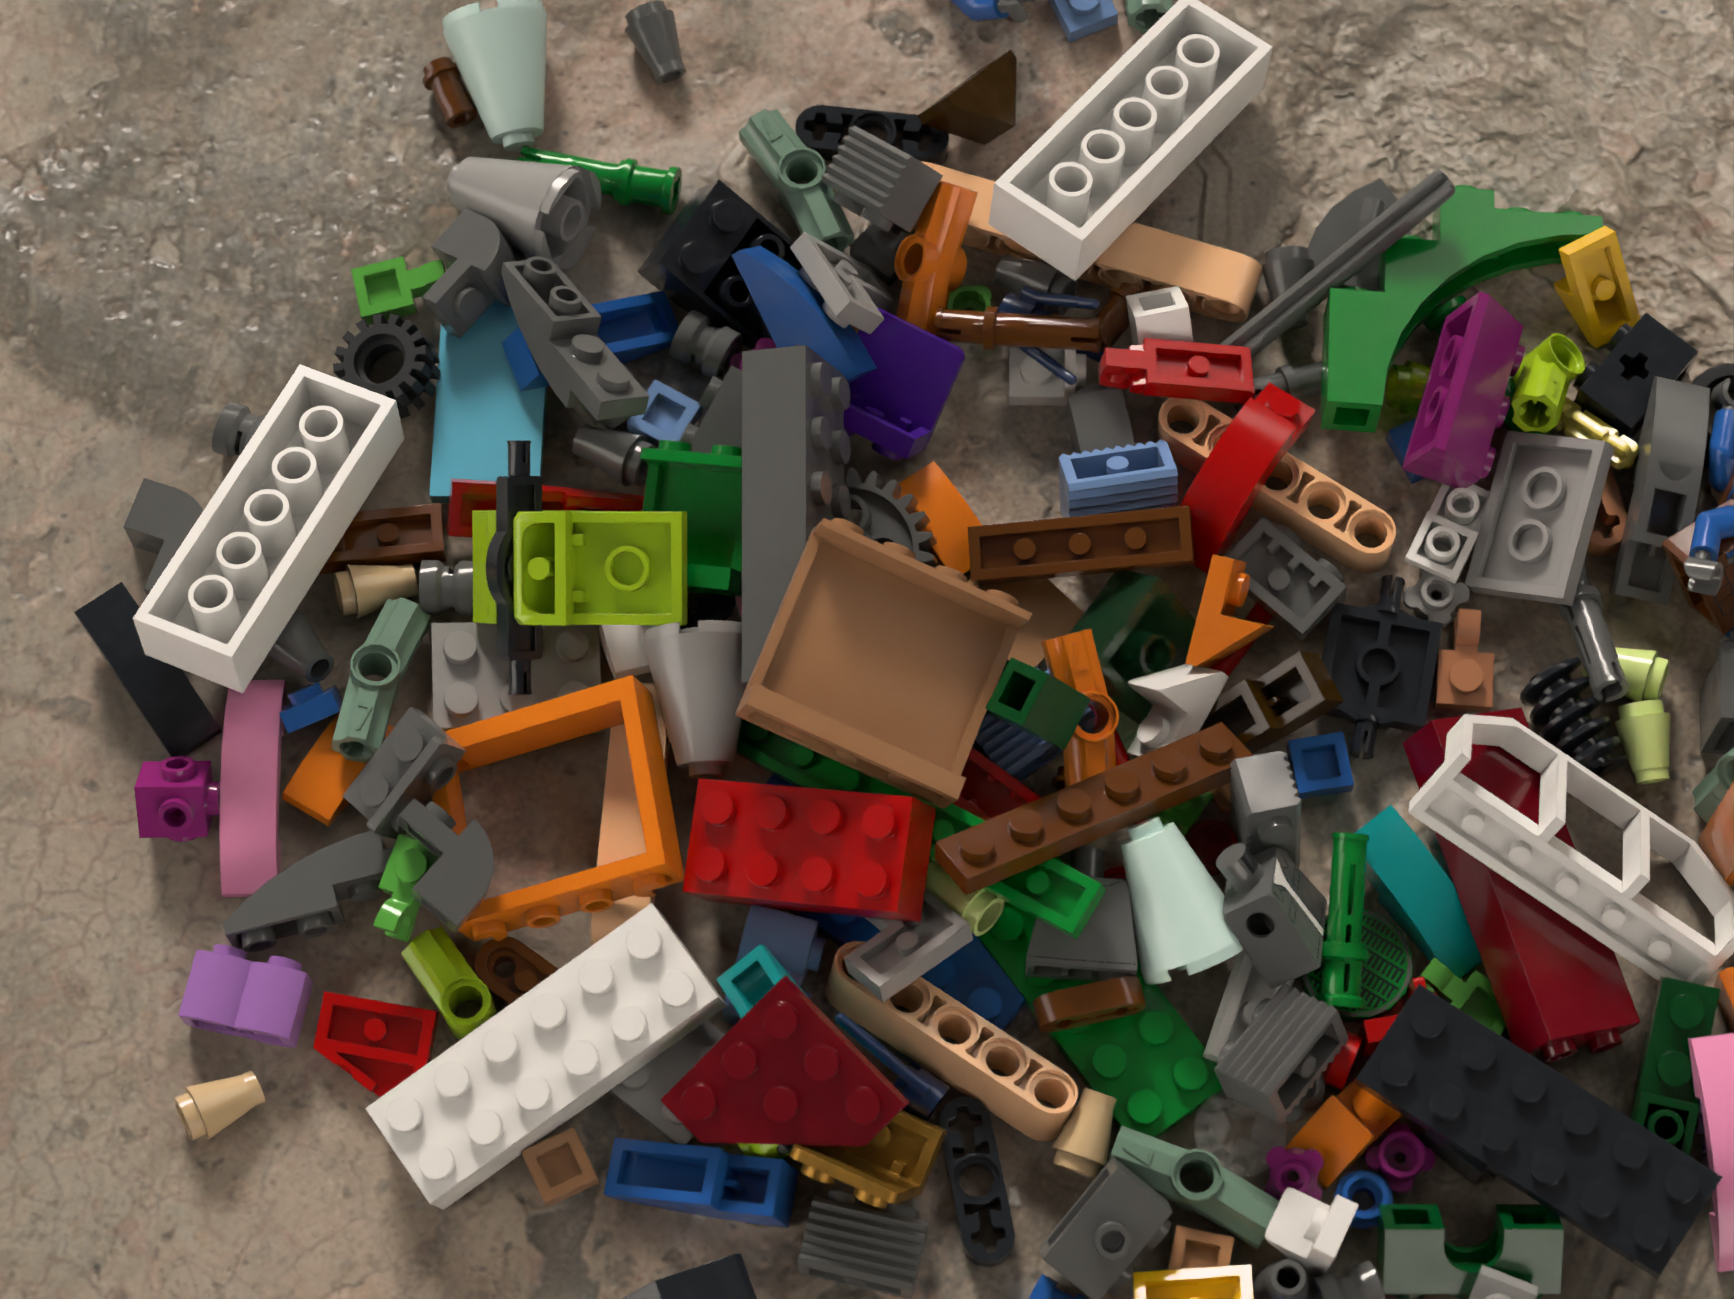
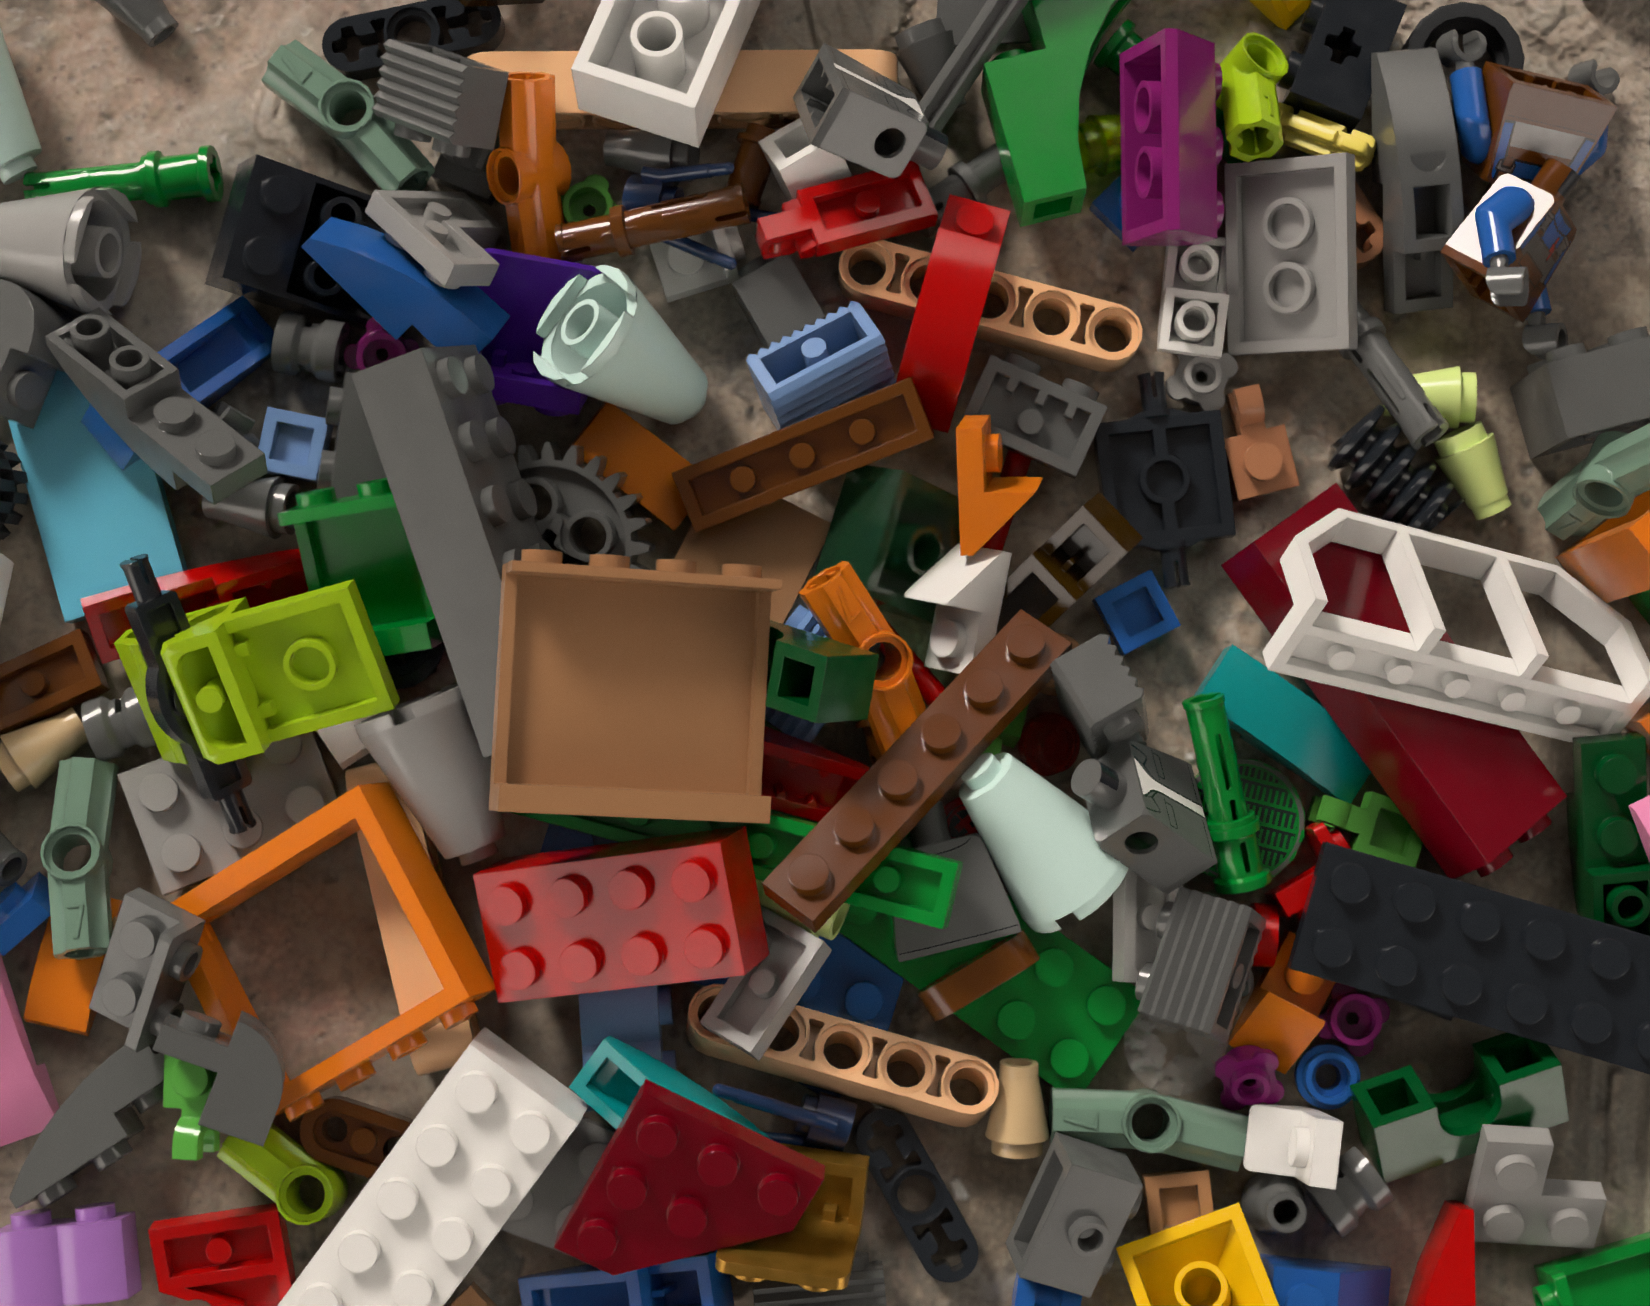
camera: 20 degrees left, 15 degrees up
none -> light aqua cone [533,264,708,425]
none -> dark grey torso [793,43,948,179]

